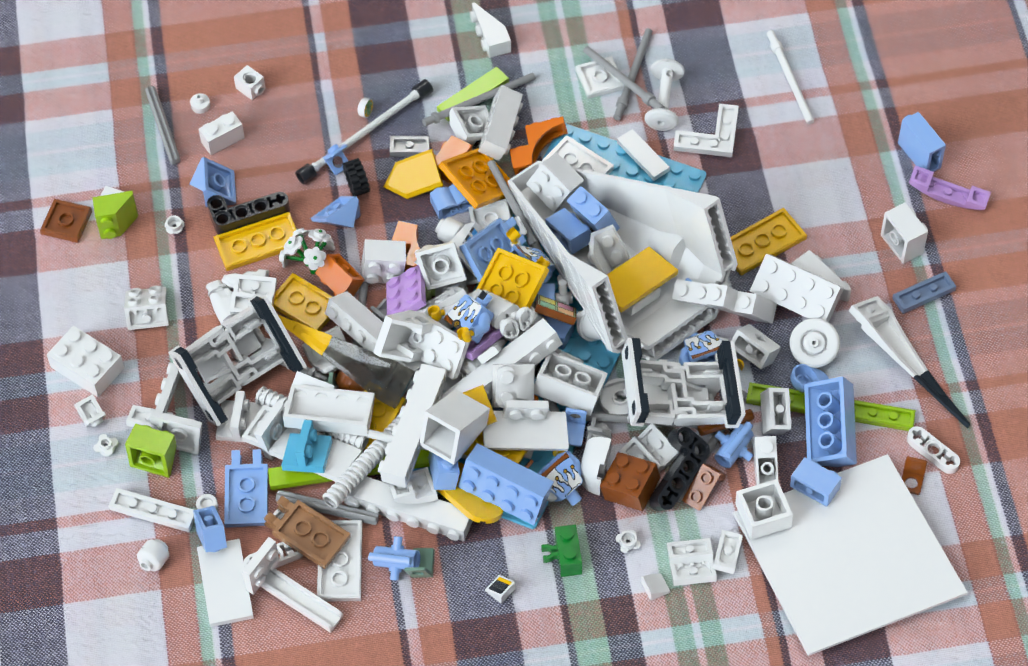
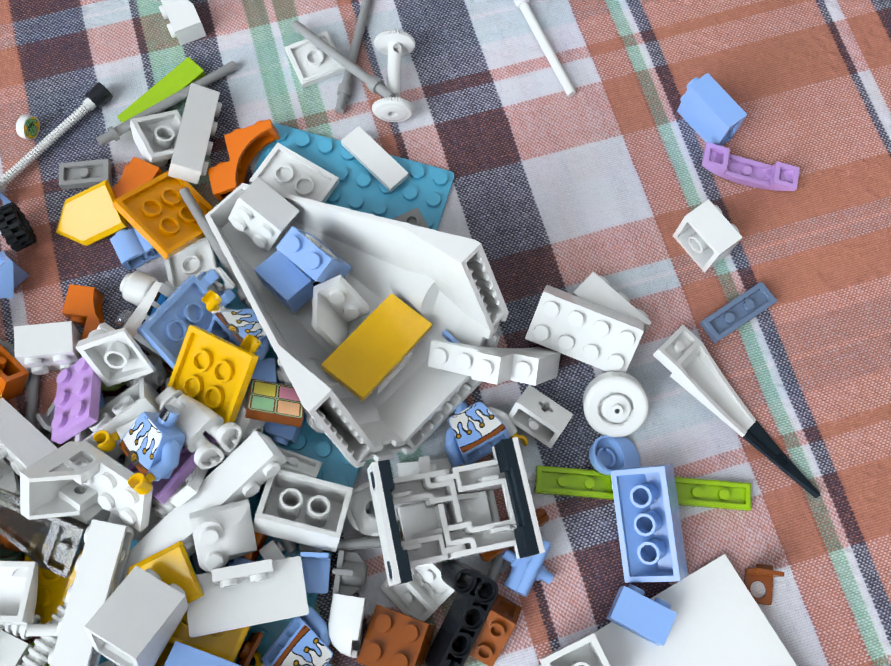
camera: 10 degrees left, 15 degrees up
white plate [673,103,739,157] -> none
yellow tile [730,207,807,276] -> none
white slope [752,436,779,485] -> none
white brick [760,388,792,435] -> none
white beam [907,426,960,474] -> none

